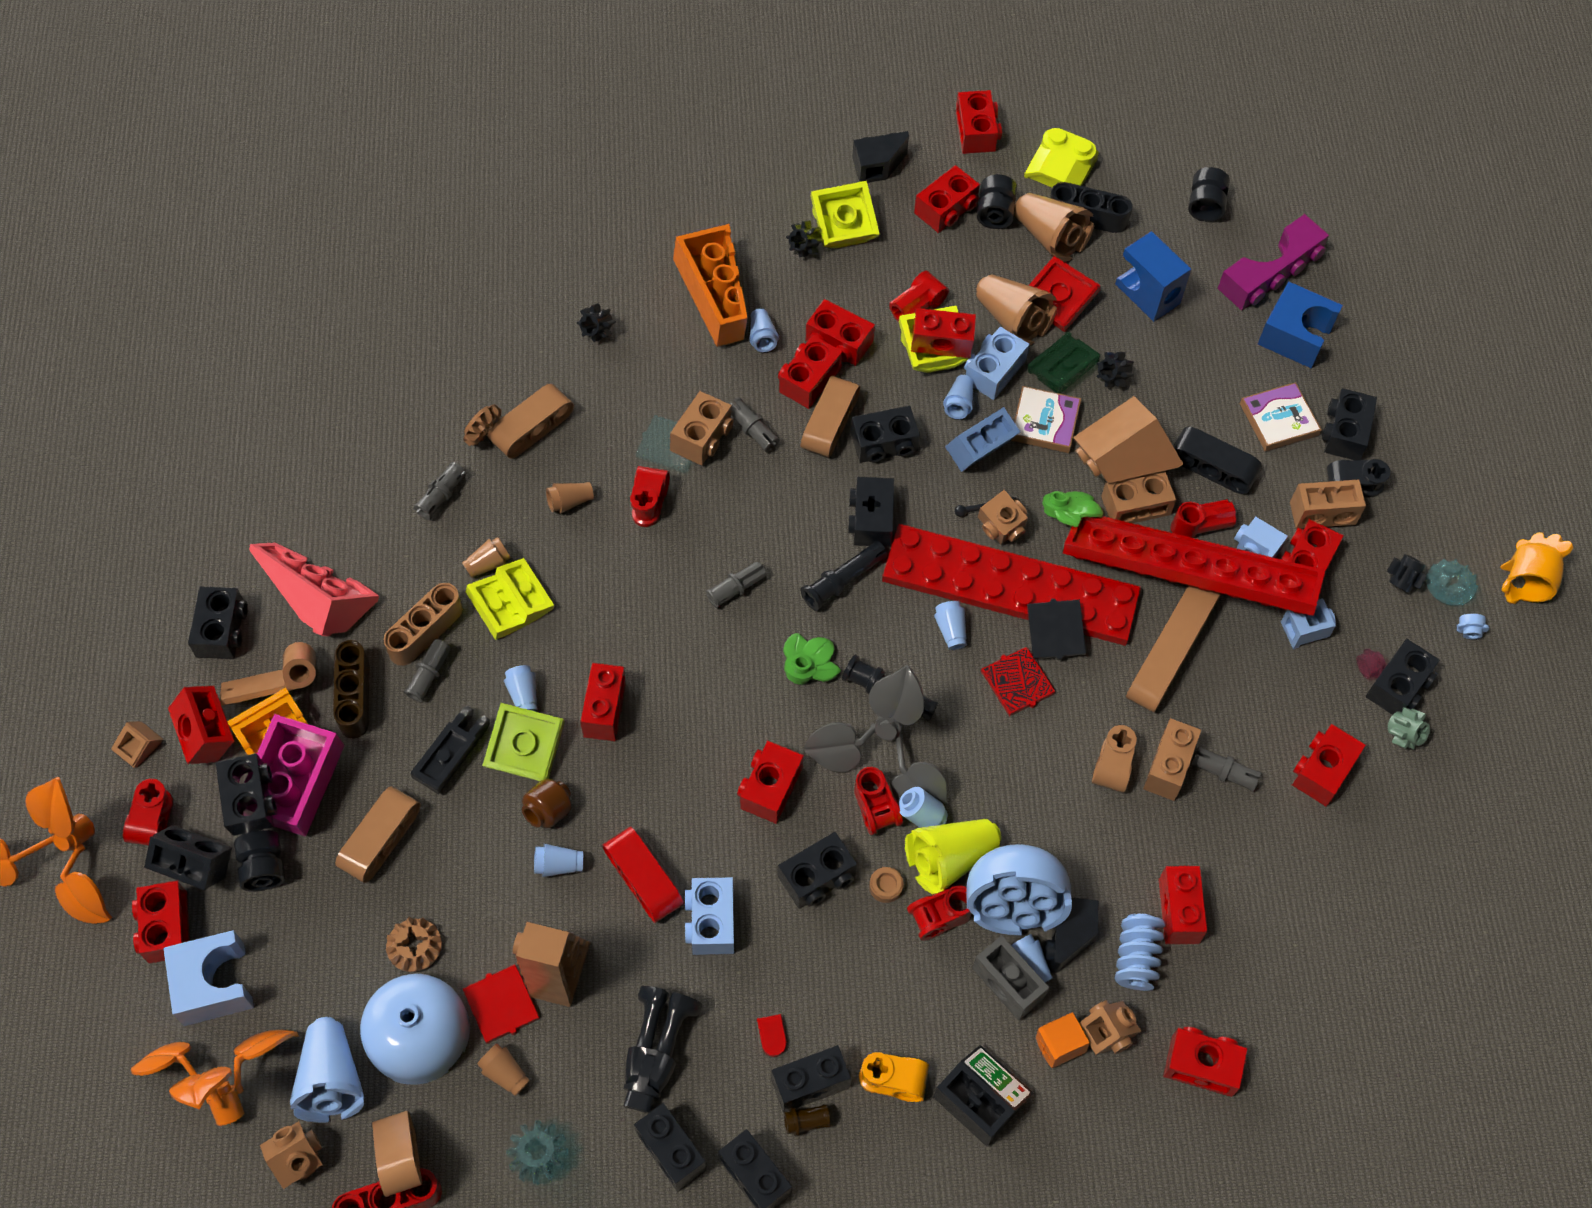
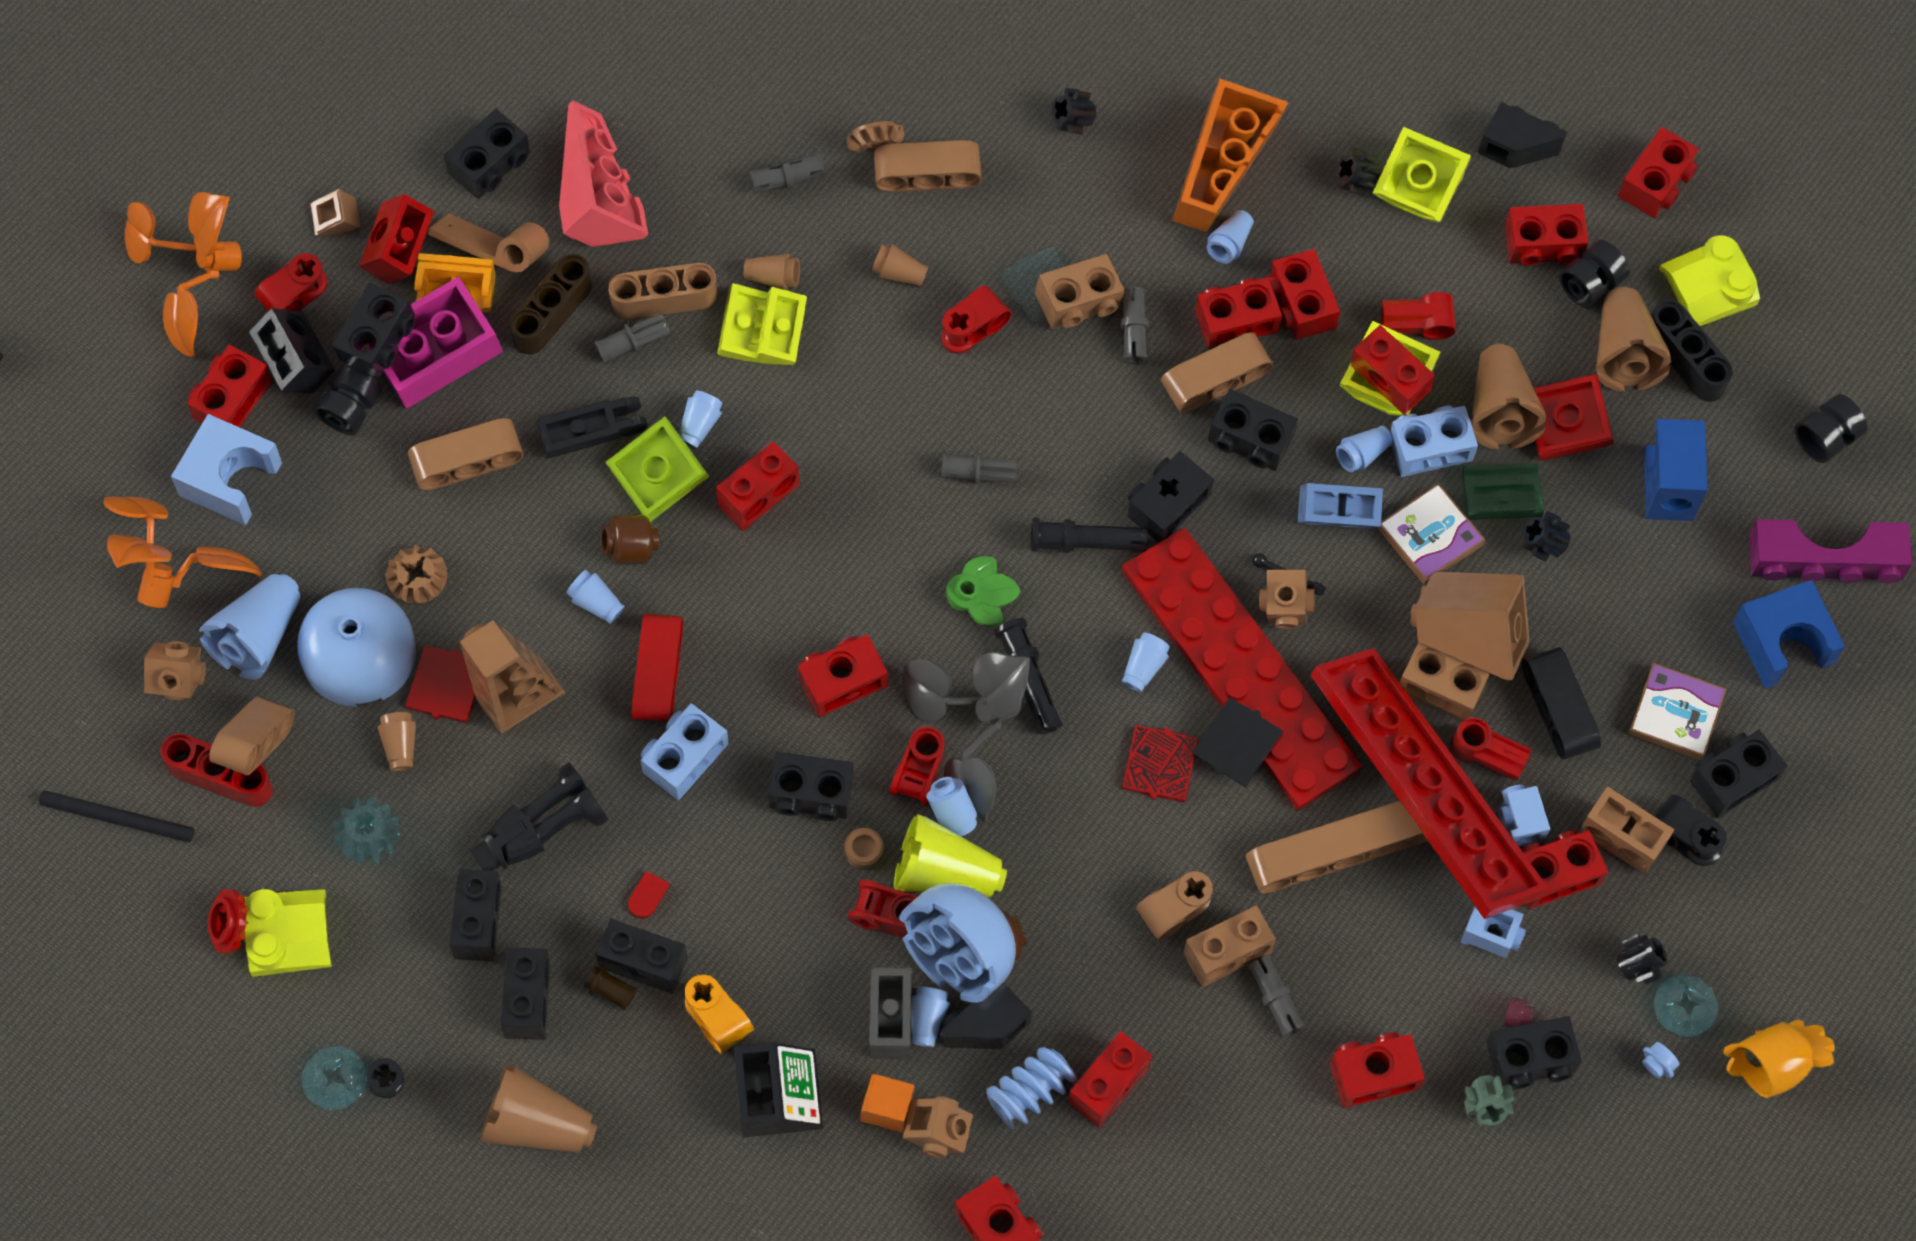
camera: 40 degrees right, 5 degrees up
bright green plate [1042,491,1103,527] -> none

